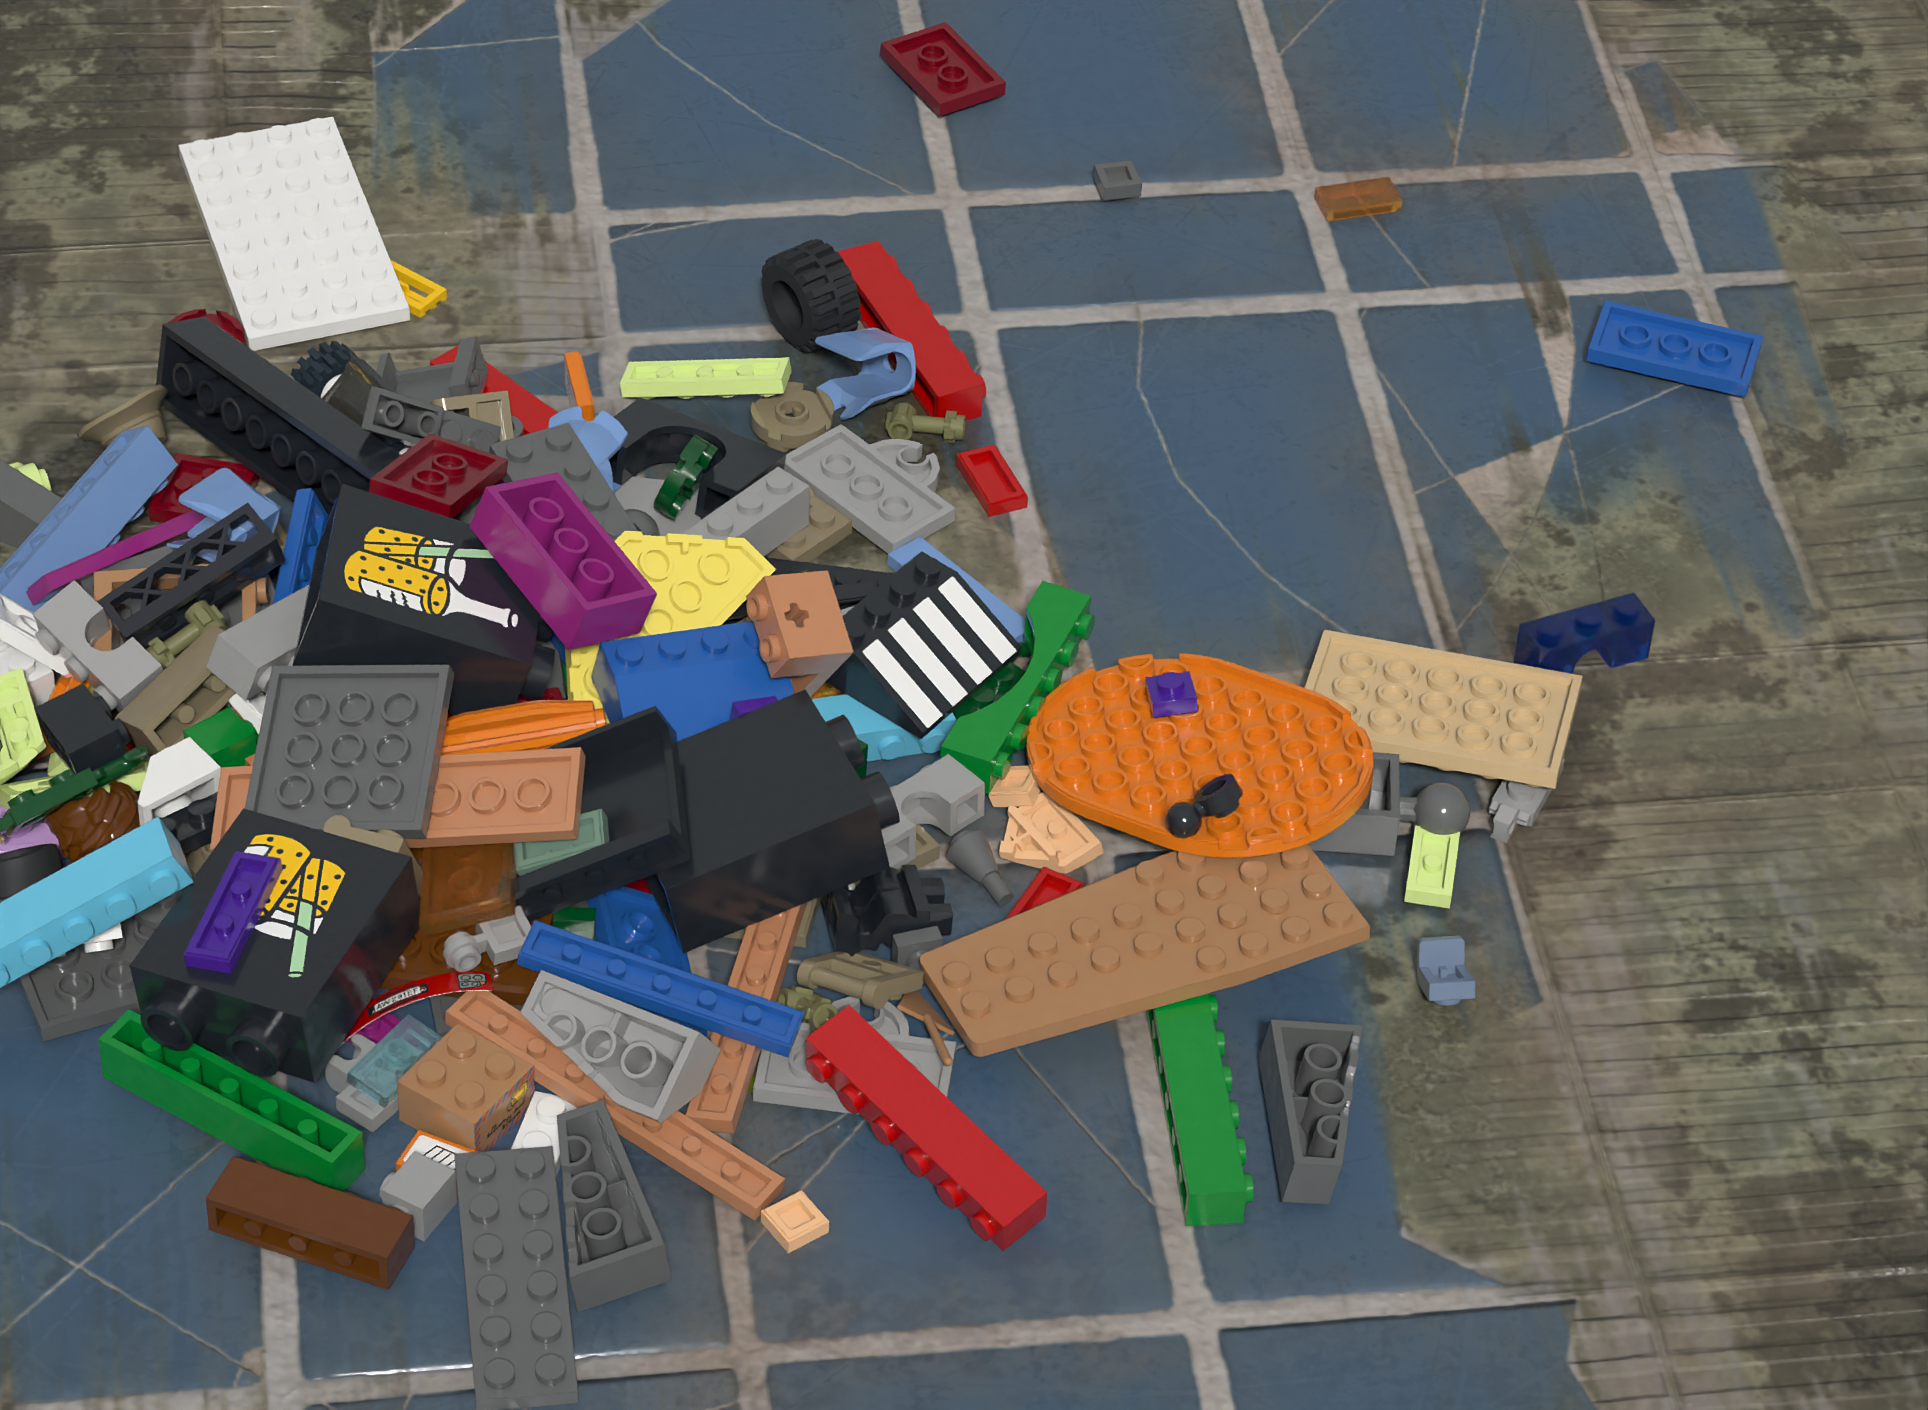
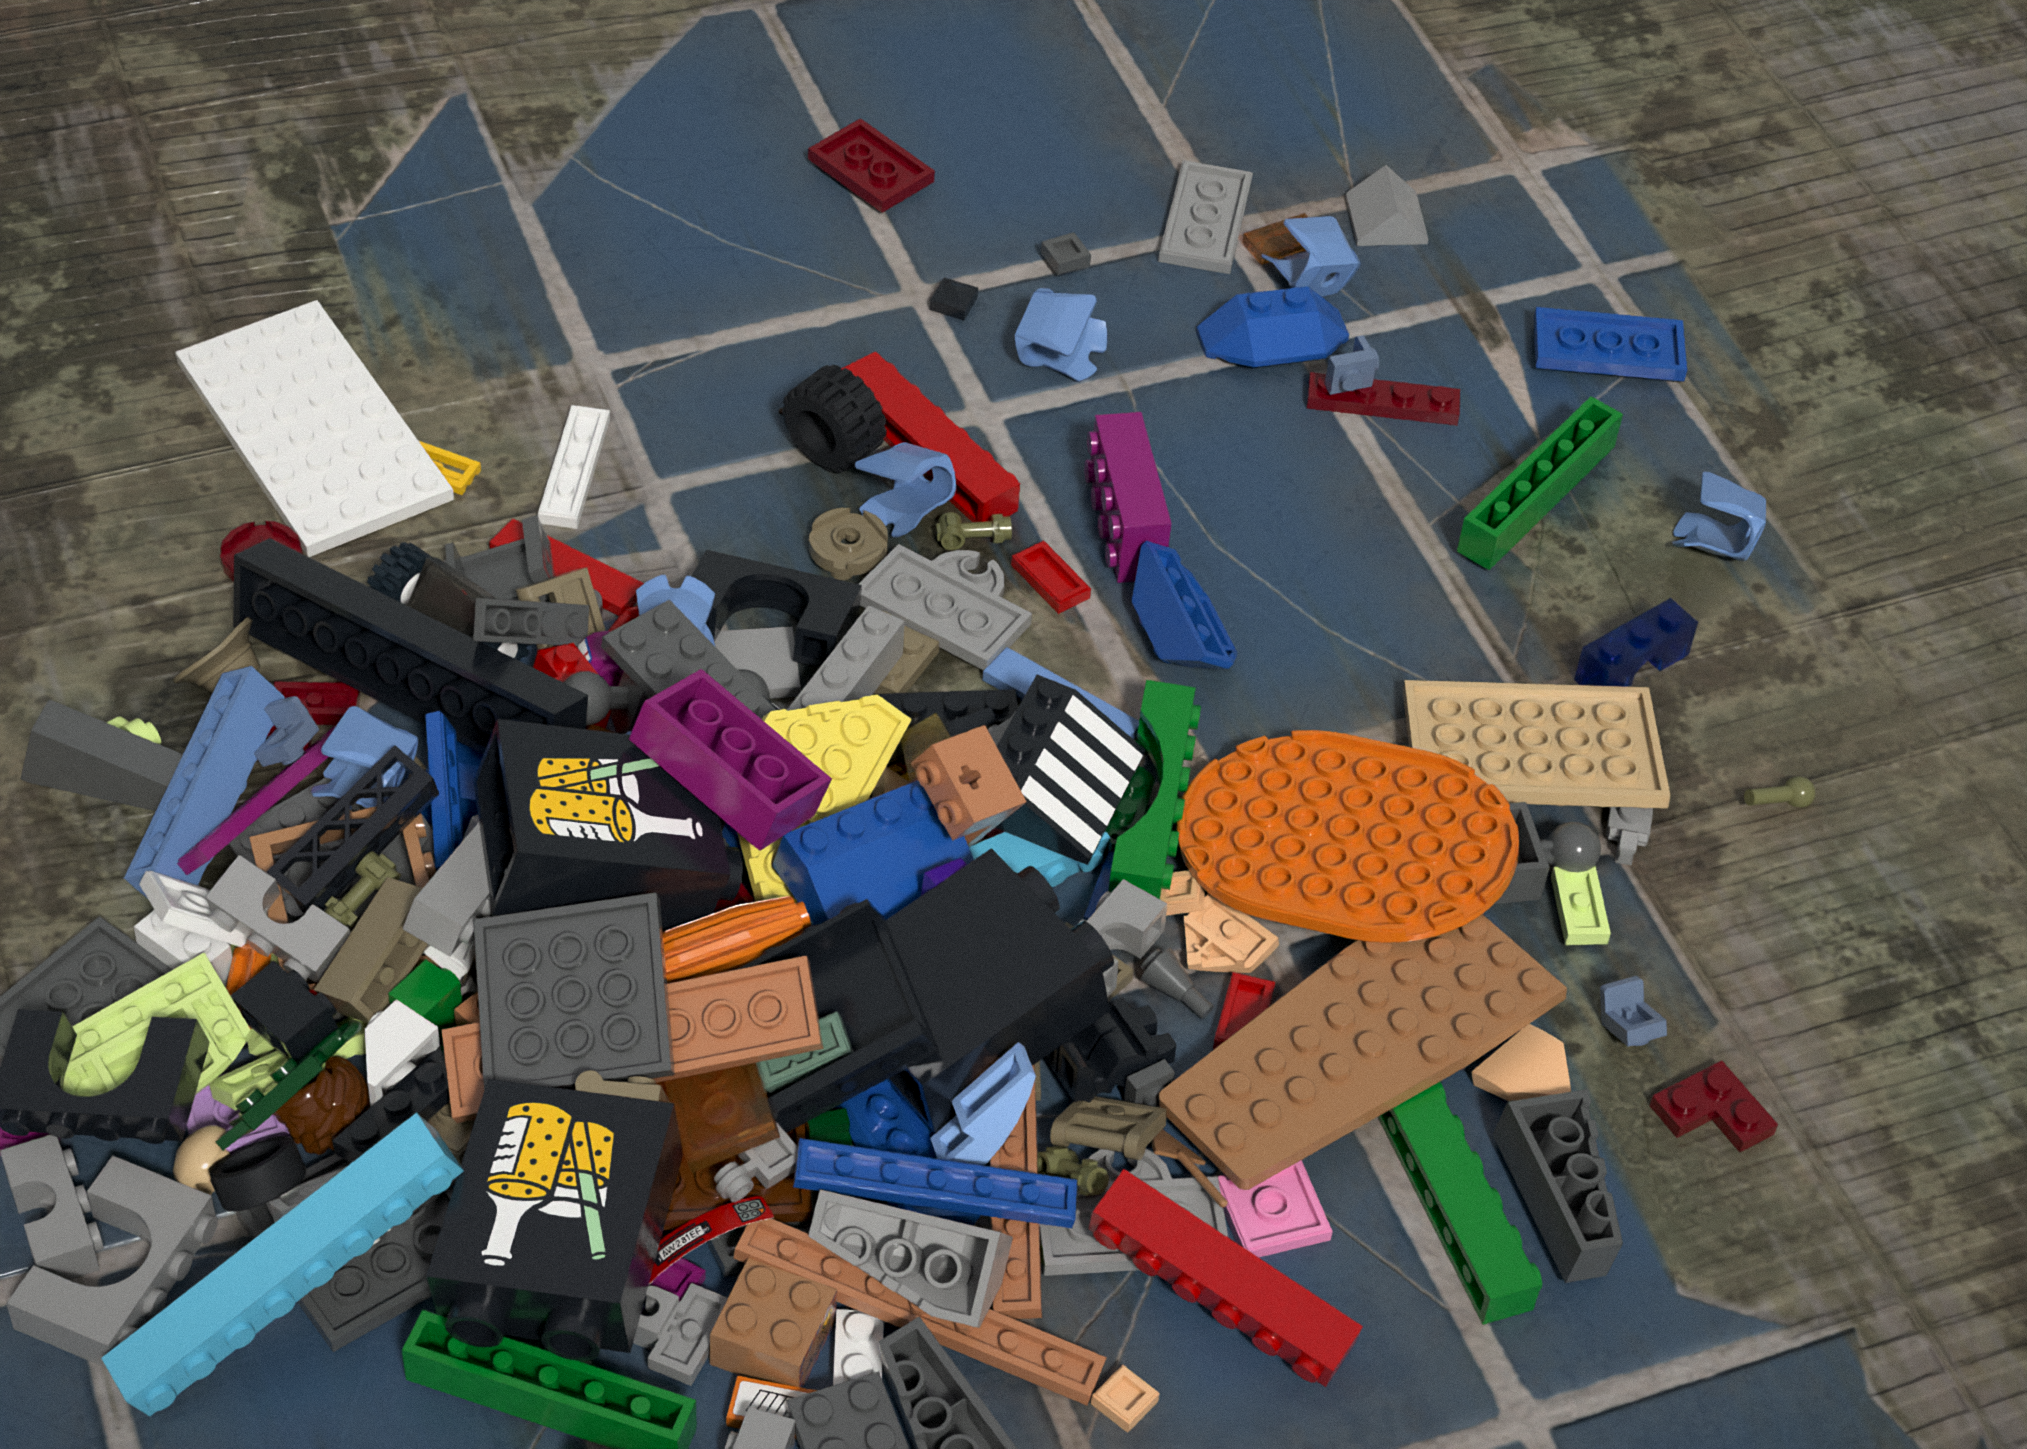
camera: 15 degrees left, 5 degrees up
dark purple tile [183,851,283,974] -> none
clear light blue plate [346,1014,443,1108] -> none
dark red plate [369,434,508,518] -> none
orange tile [564,351,594,421] -> none
yellowish green plate [620,357,792,400] -> none
dark green plate [653,435,719,520] -> none
dark purple plate [1145,671,1198,718] -> none
black plate [1165,774,1243,839] -> none
none -> sand blue bracket [254,696,320,767]
none -> white tile [538,405,610,529]
none -> black tile [930,277,978,320]
none -> light blue slope [930,1042,1036,1166]
none -> medium blue piece [1015,288,1107,382]
none -> magenta brick [1084,412,1172,583]
none -> blue wedge [1132,541,1238,669]
none -> light grey tile [1158,160,1253,274]
none -> blue wedge [1196,286,1349,367]
none -> bright pink tile [1218,1160,1333,1257]
none -> medium blue piece [1262,216,1361,297]
none -> dark red plate [1307,372,1460,426]
none -> sand blue bracket [1324,335,1379,395]
none -> light grey slope [1345,165,1429,246]
none -> green brick [1457,396,1623,570]
none -> light nougat slope [1471,1024,1571,1101]
none -> dark red plate [1649,1060,1778,1153]
none -> medium blue piece [1672,472,1766,561]
none -> olive bar [1744,776,1816,808]

